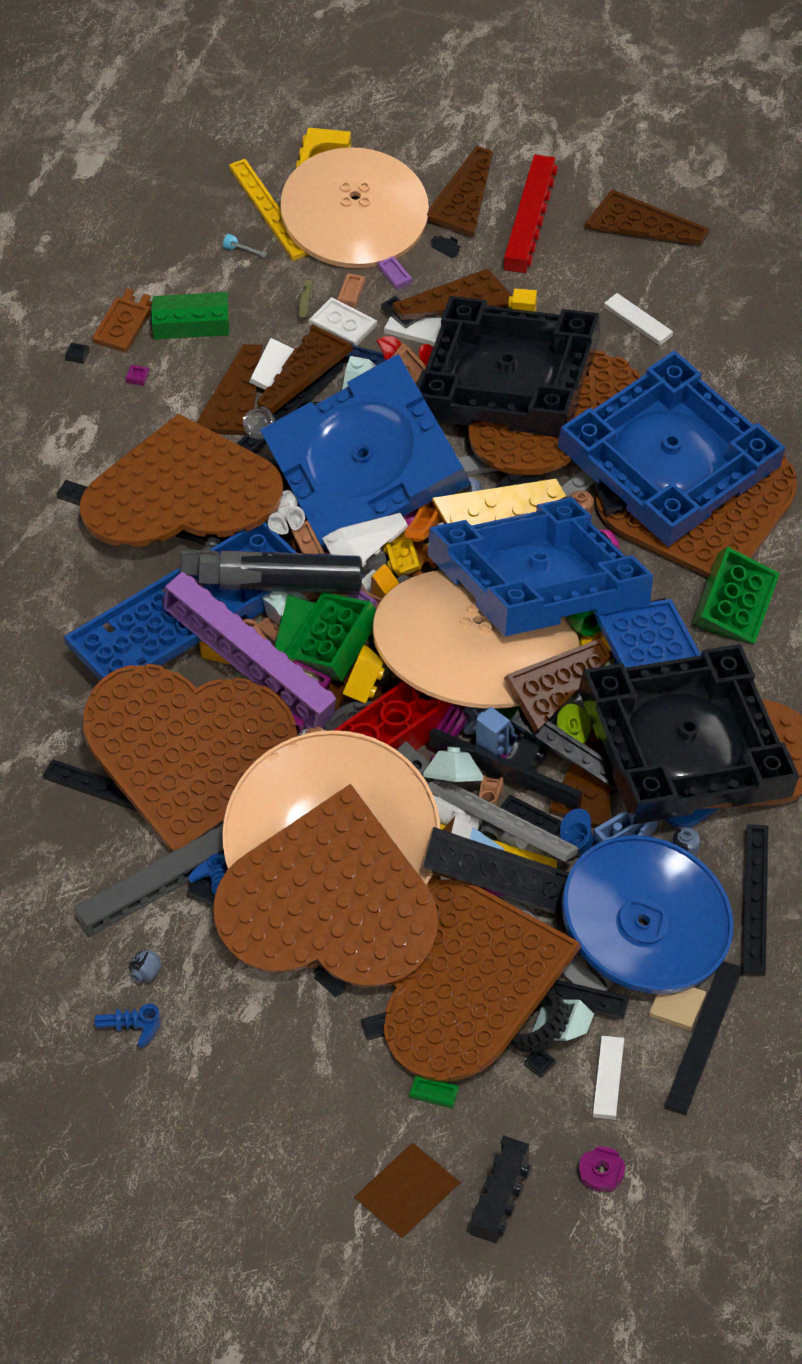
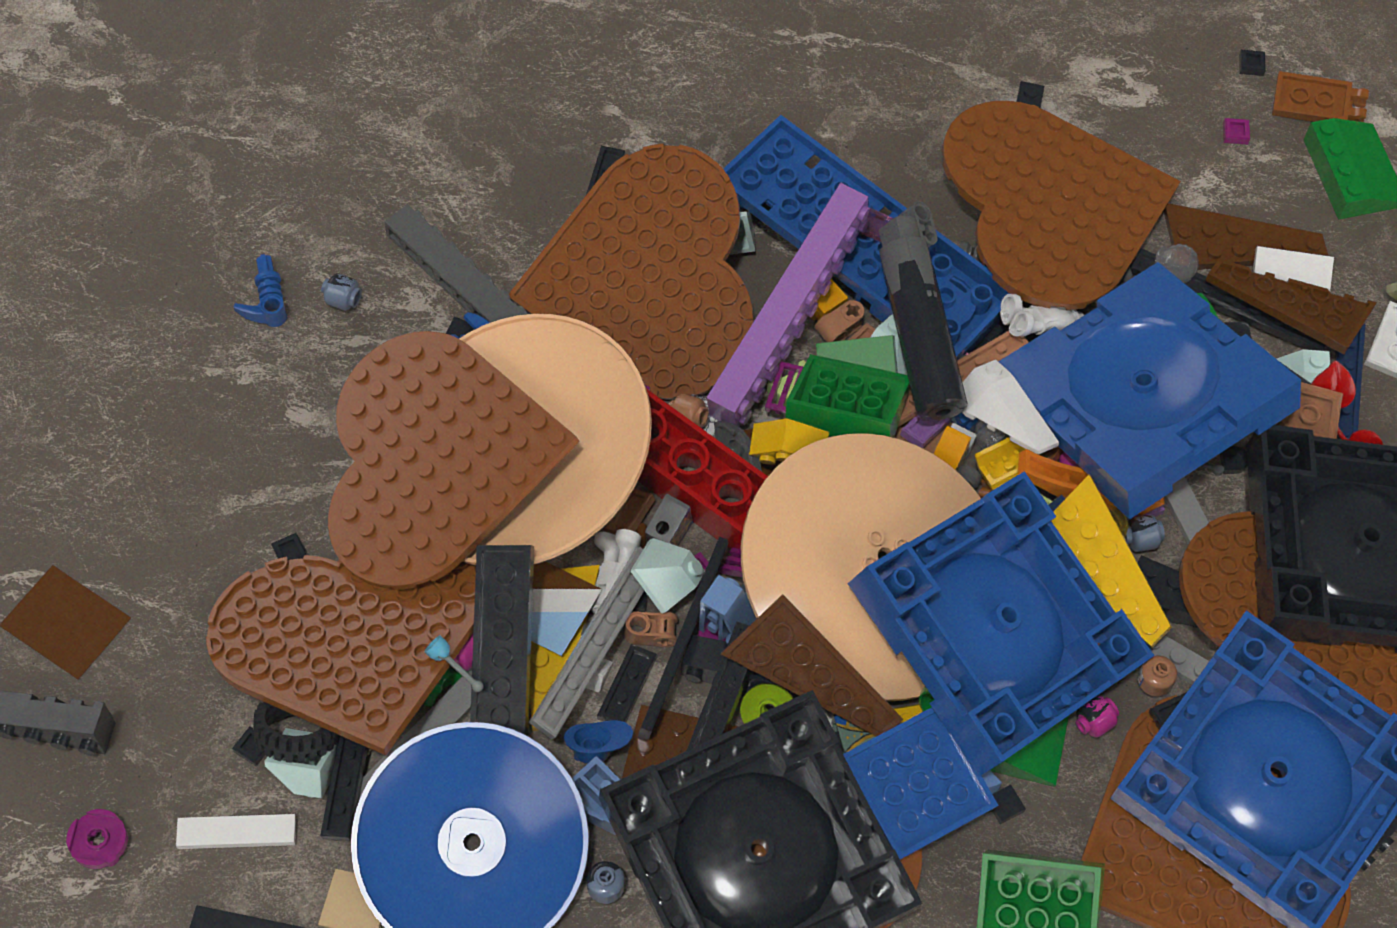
camera: 75 degrees right, 10 degrees up
green tile [409,1076,459,1109] -> none
none -> hinge [424,635,483,692]

